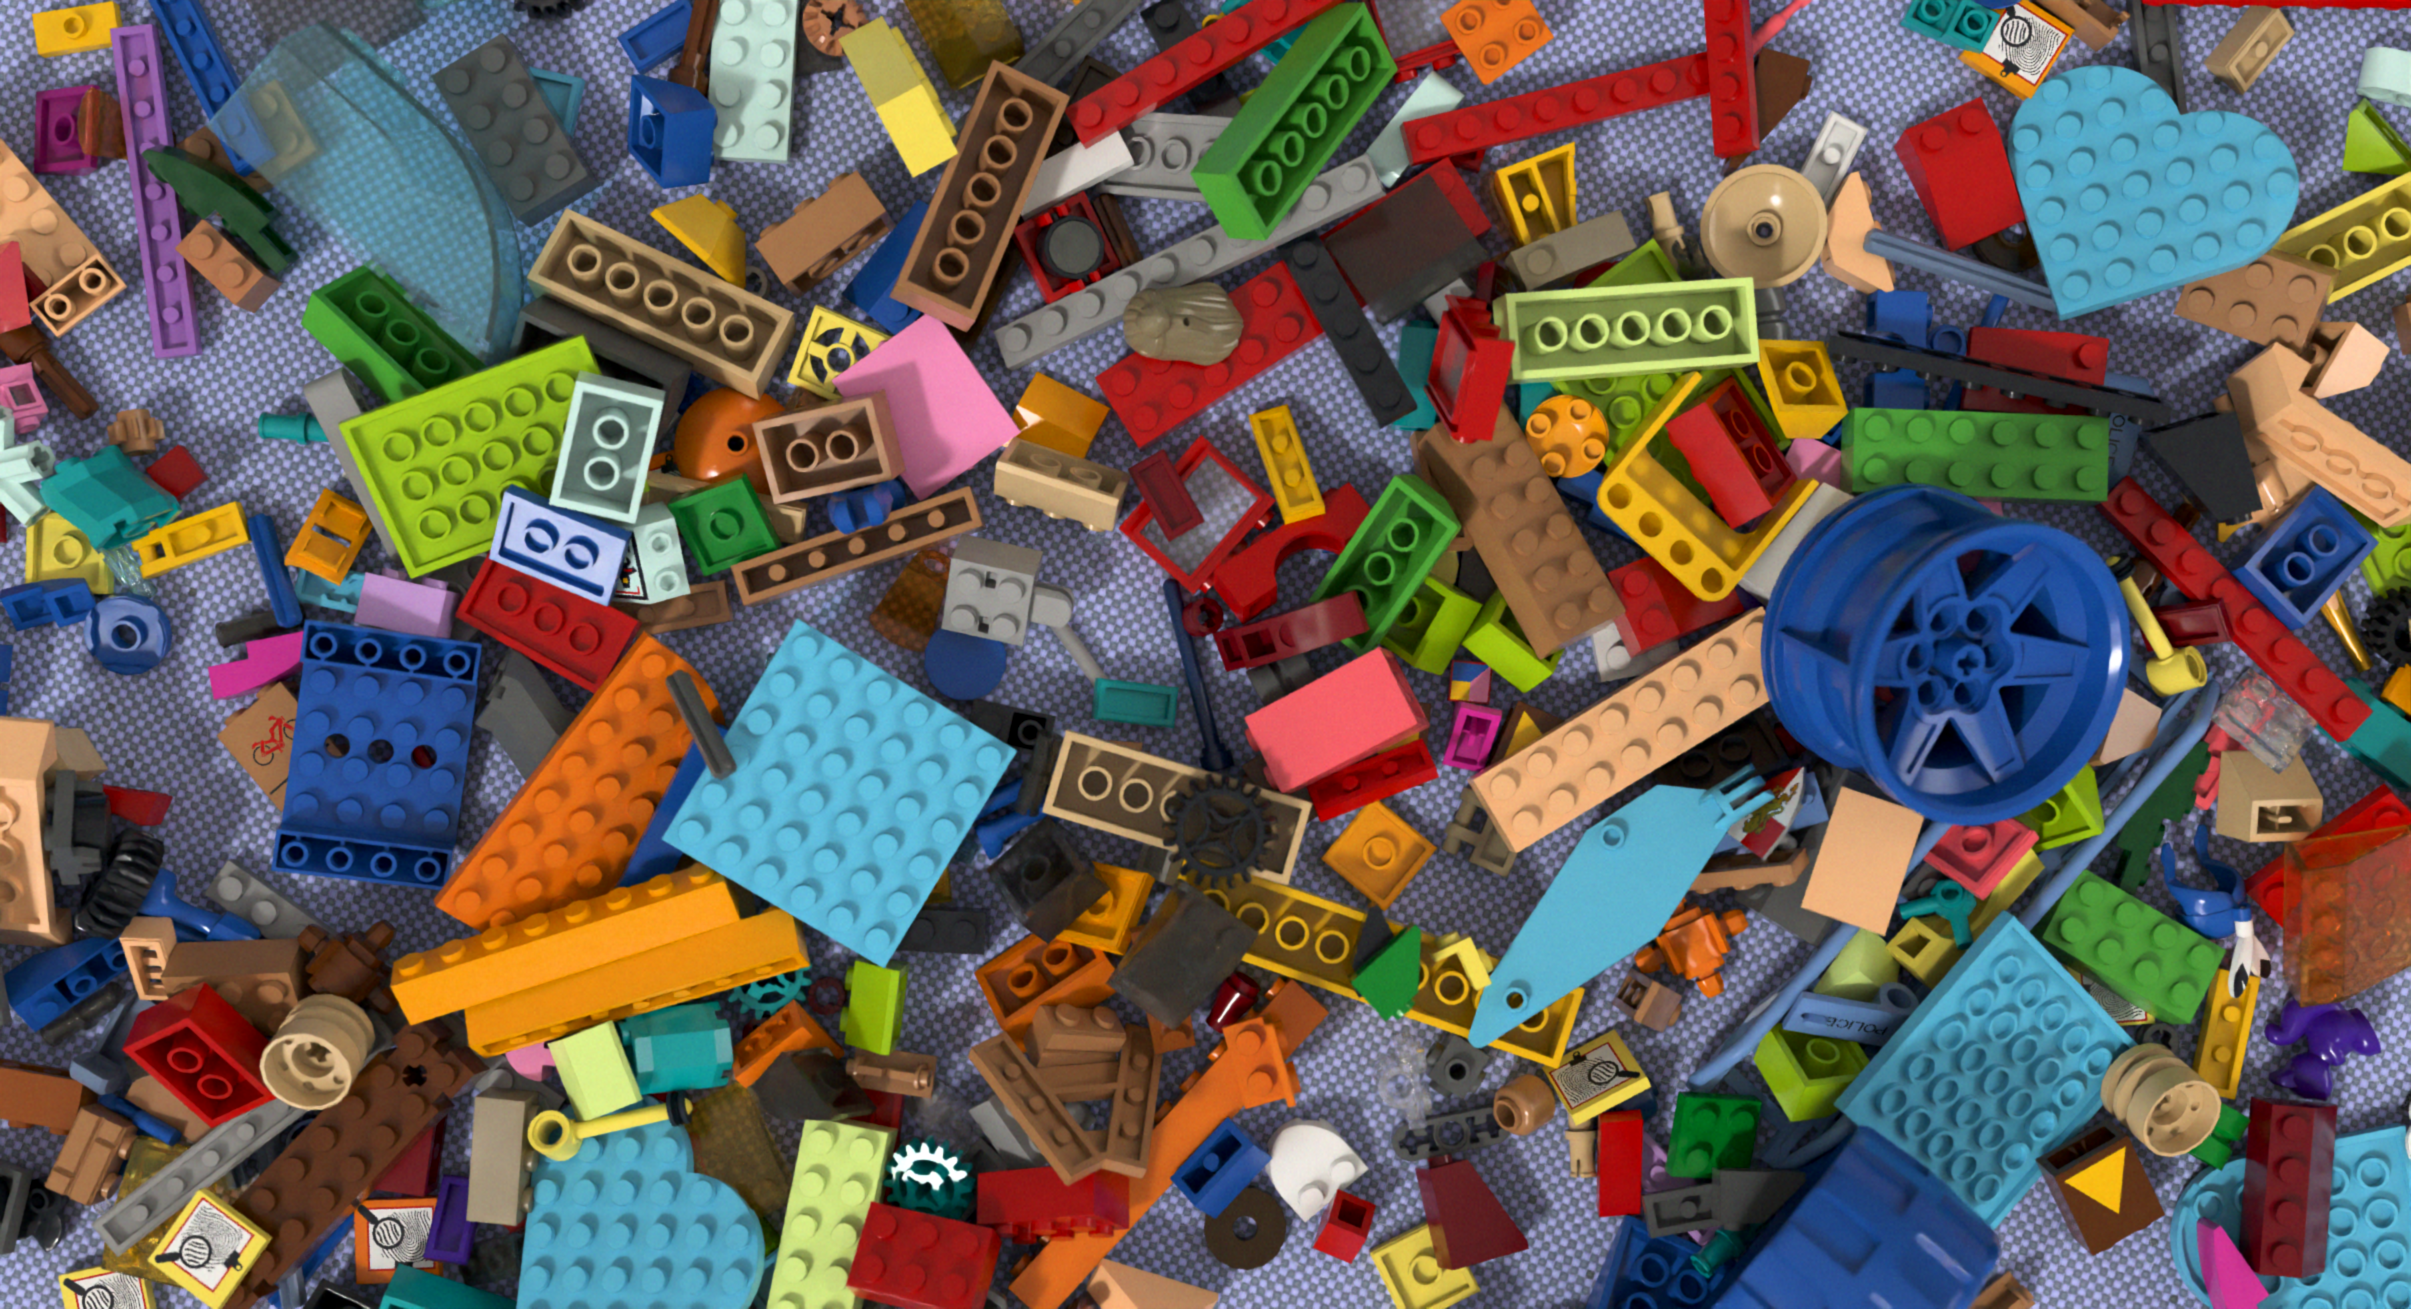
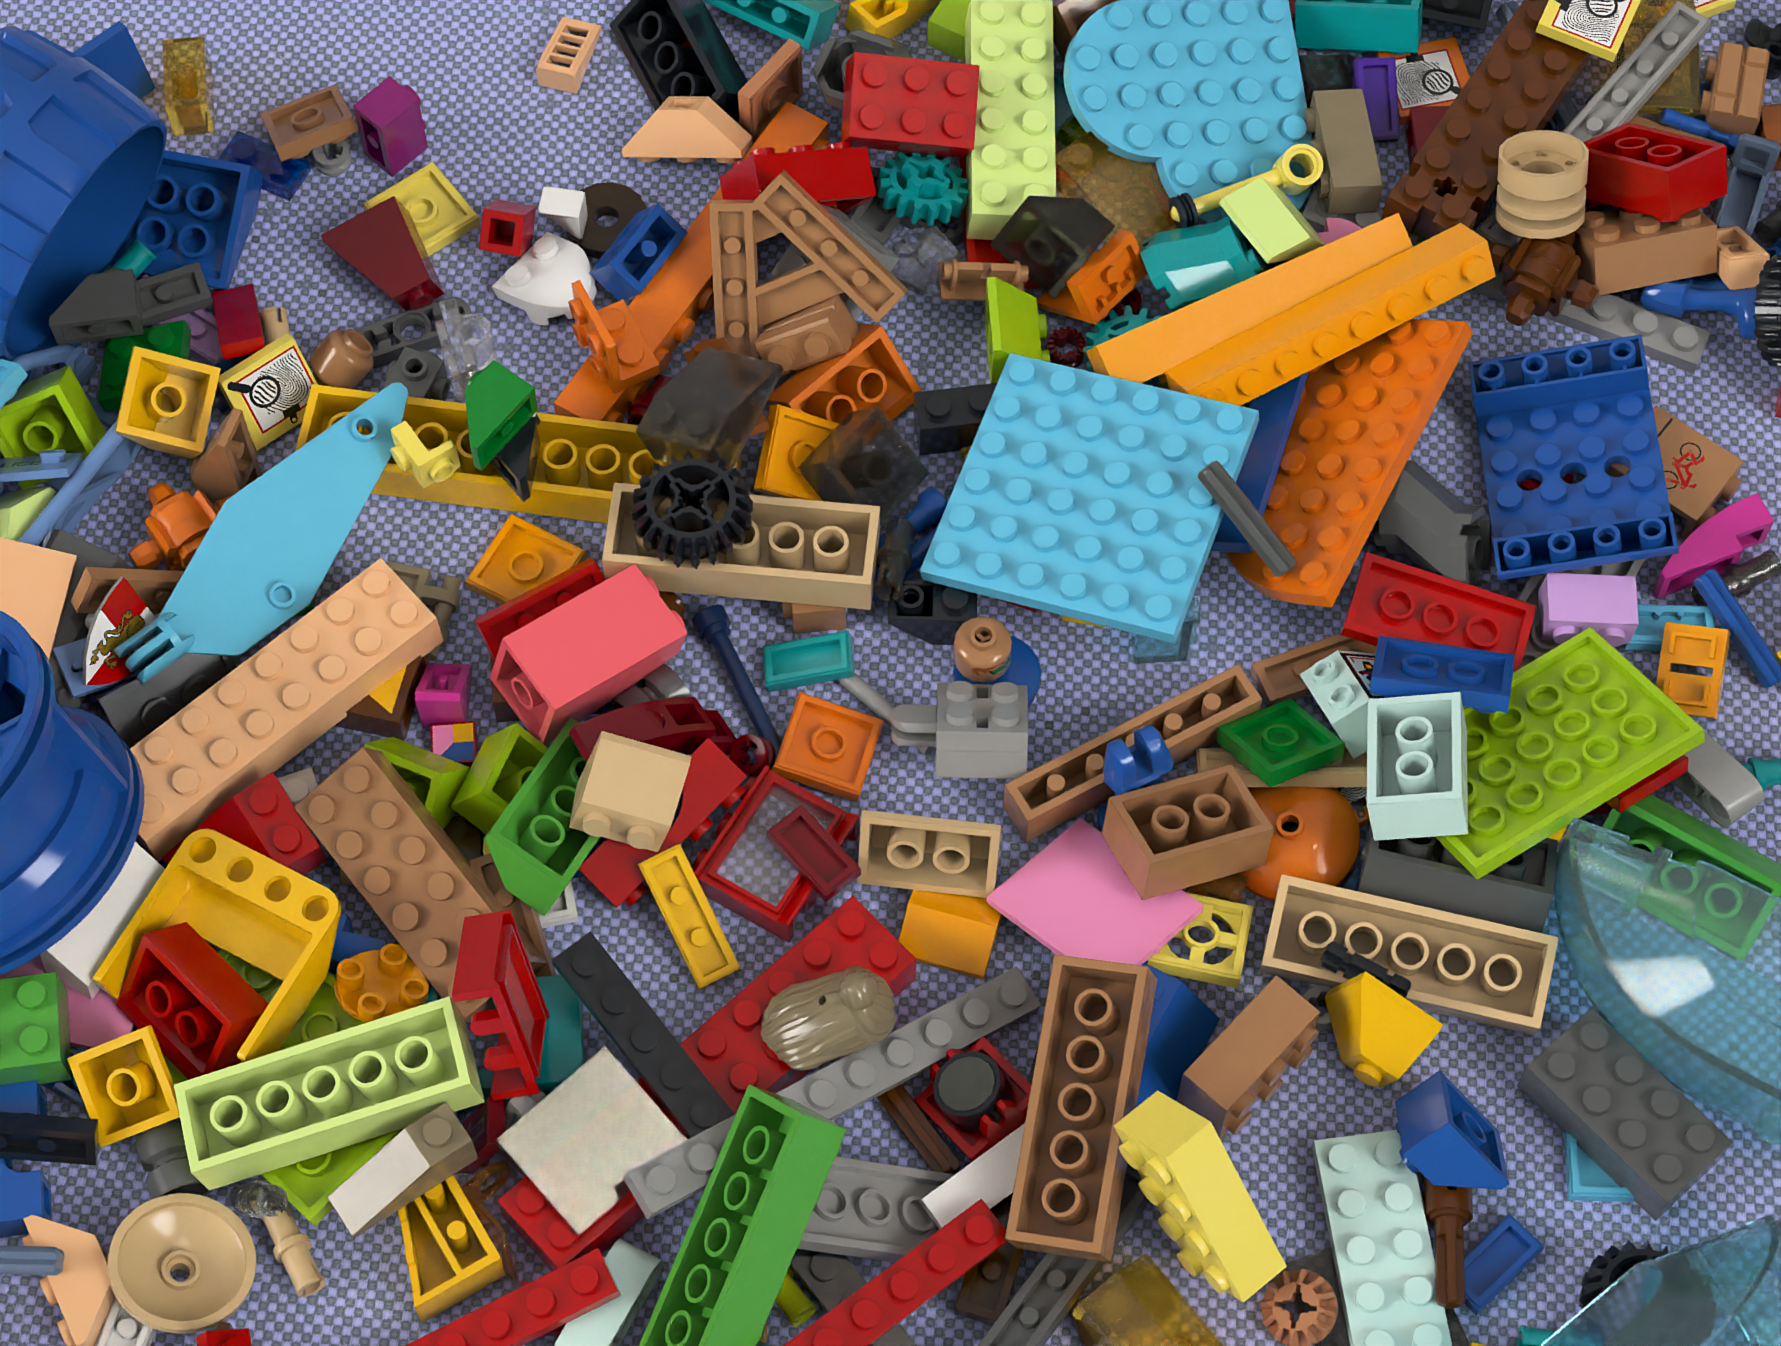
camera: 170 degrees right, 25 degrees down
clear orange piece [869,550,951,652] -> none
none -> yellow slope [115,346,221,459]
none -> white slope [538,186,588,239]
none -> tan slope [569,731,691,852]
none -> orange tile [772,692,884,802]
none -> medium nougat head [953,616,1012,683]
none -> black axle [1320,942,1411,998]

